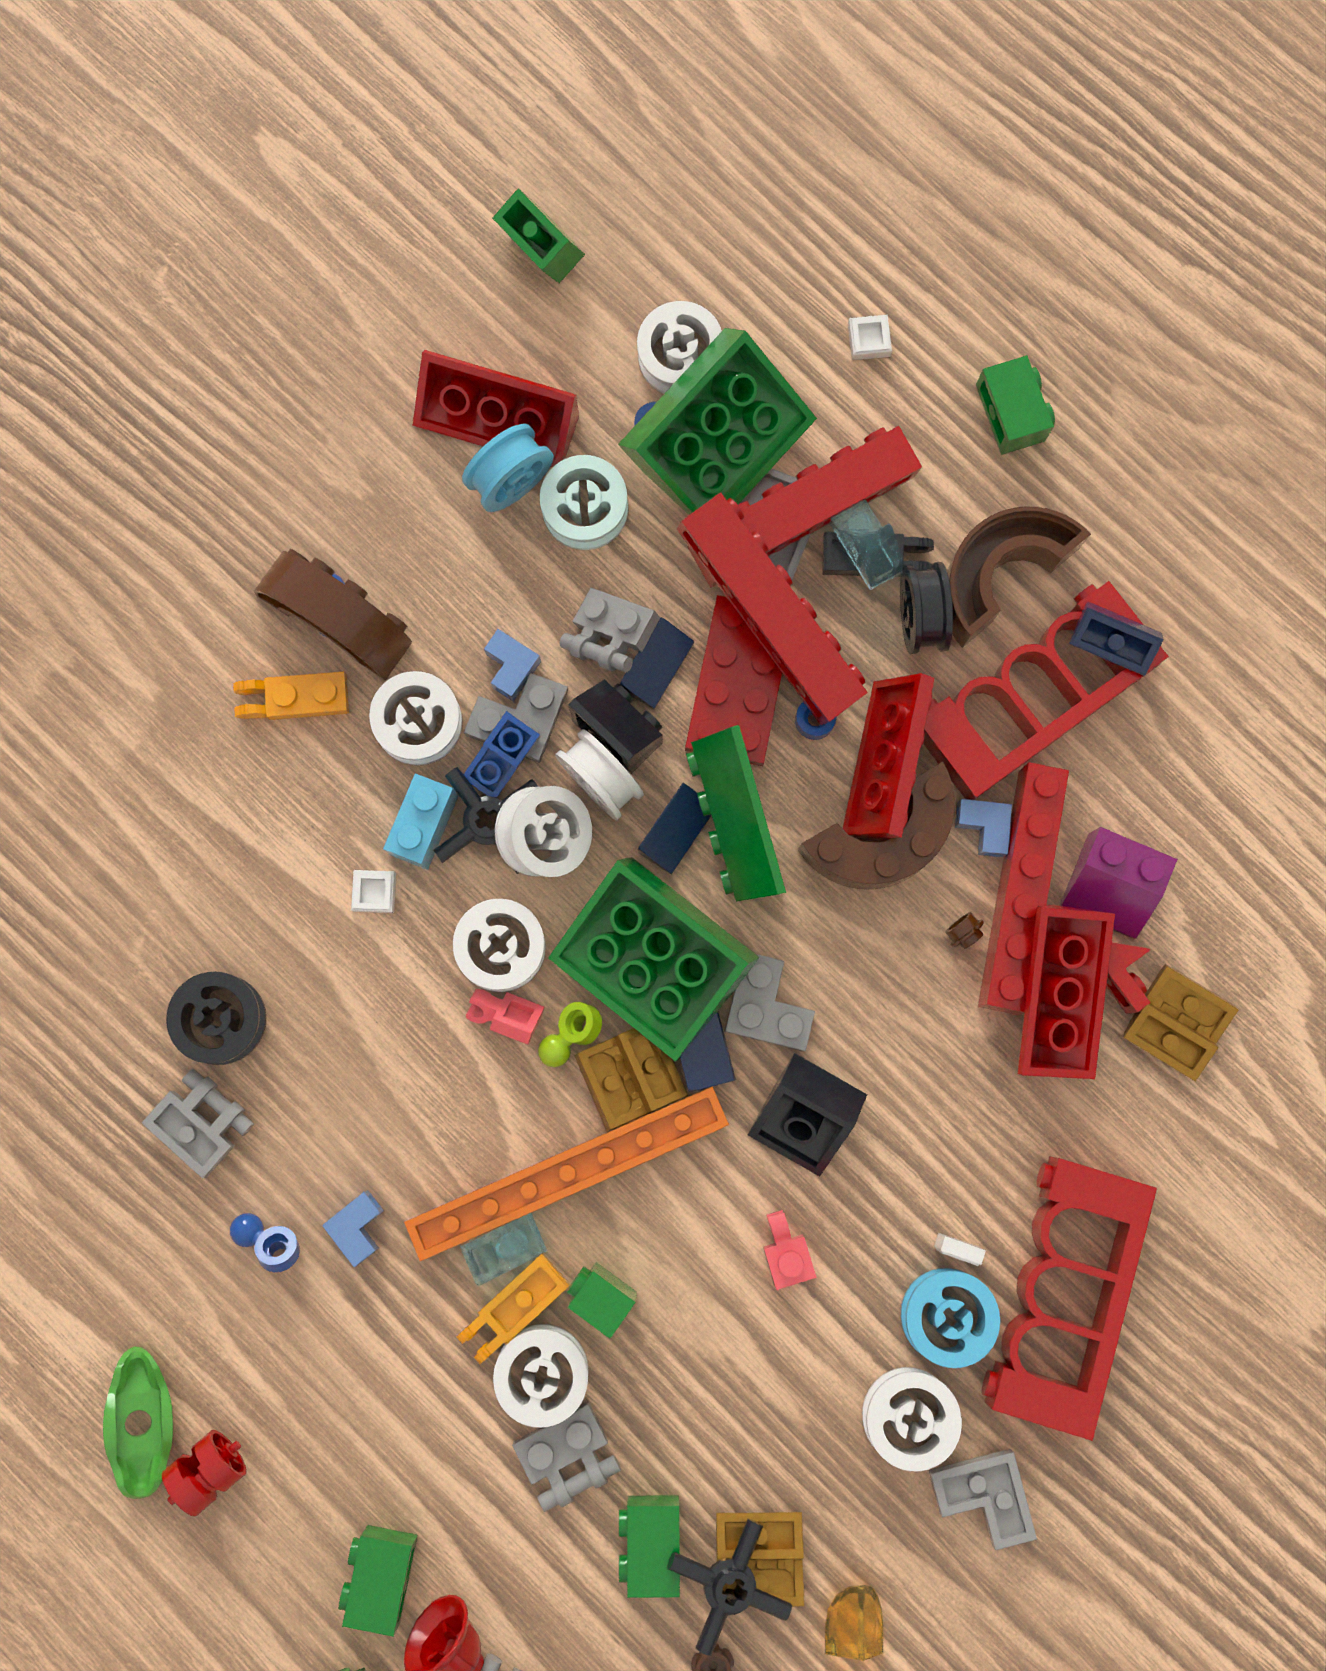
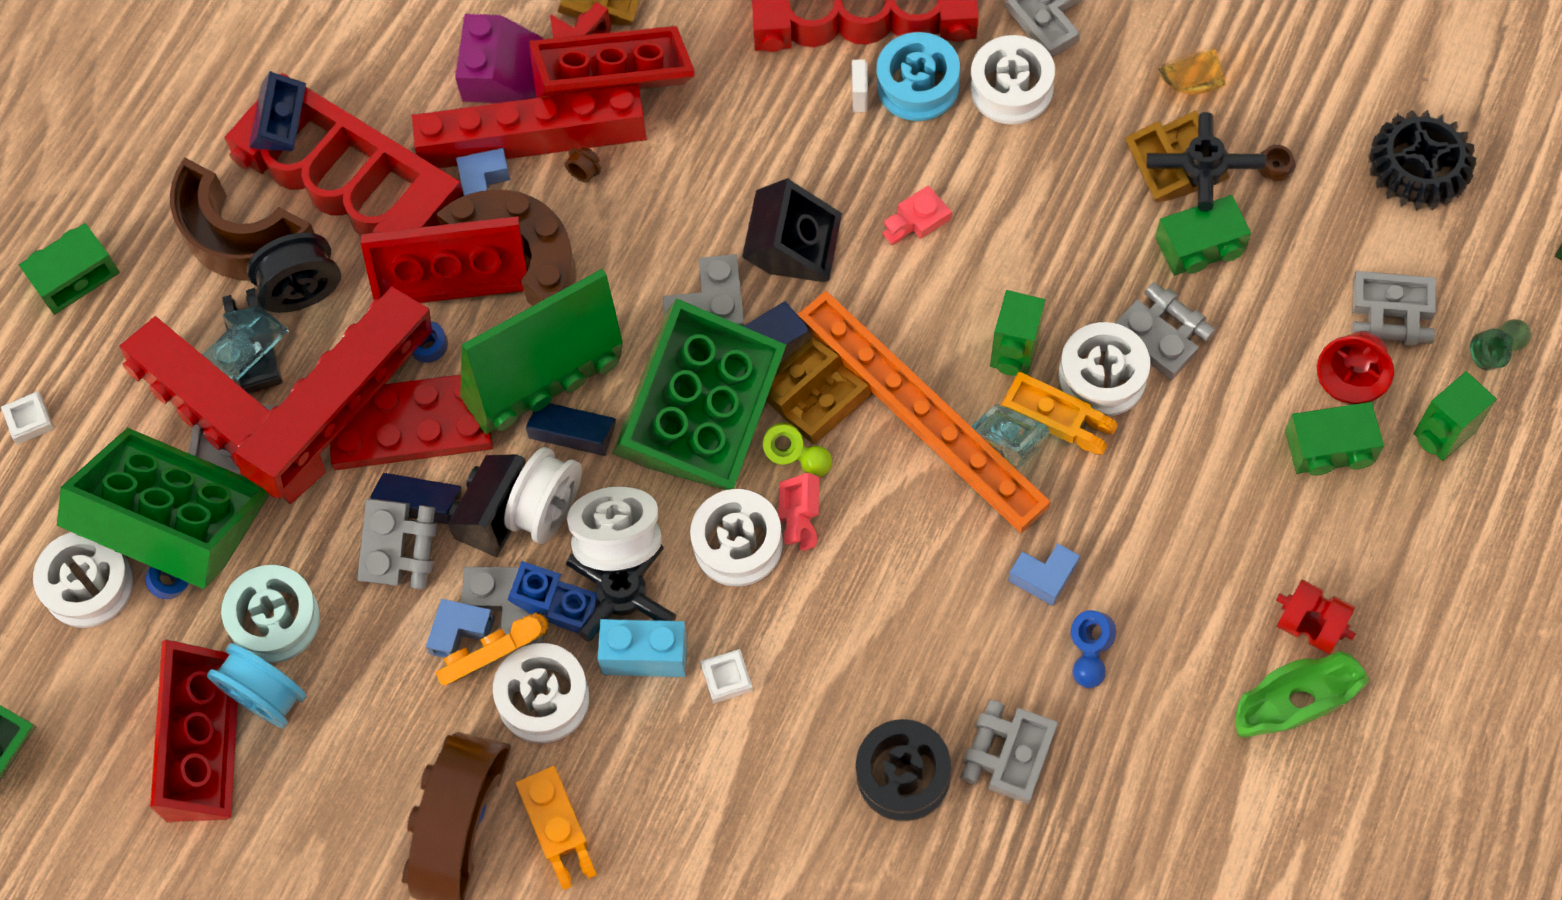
camera: 105 degrees left, 15 degrees down
none -> light orange hinge [435,612,550,686]

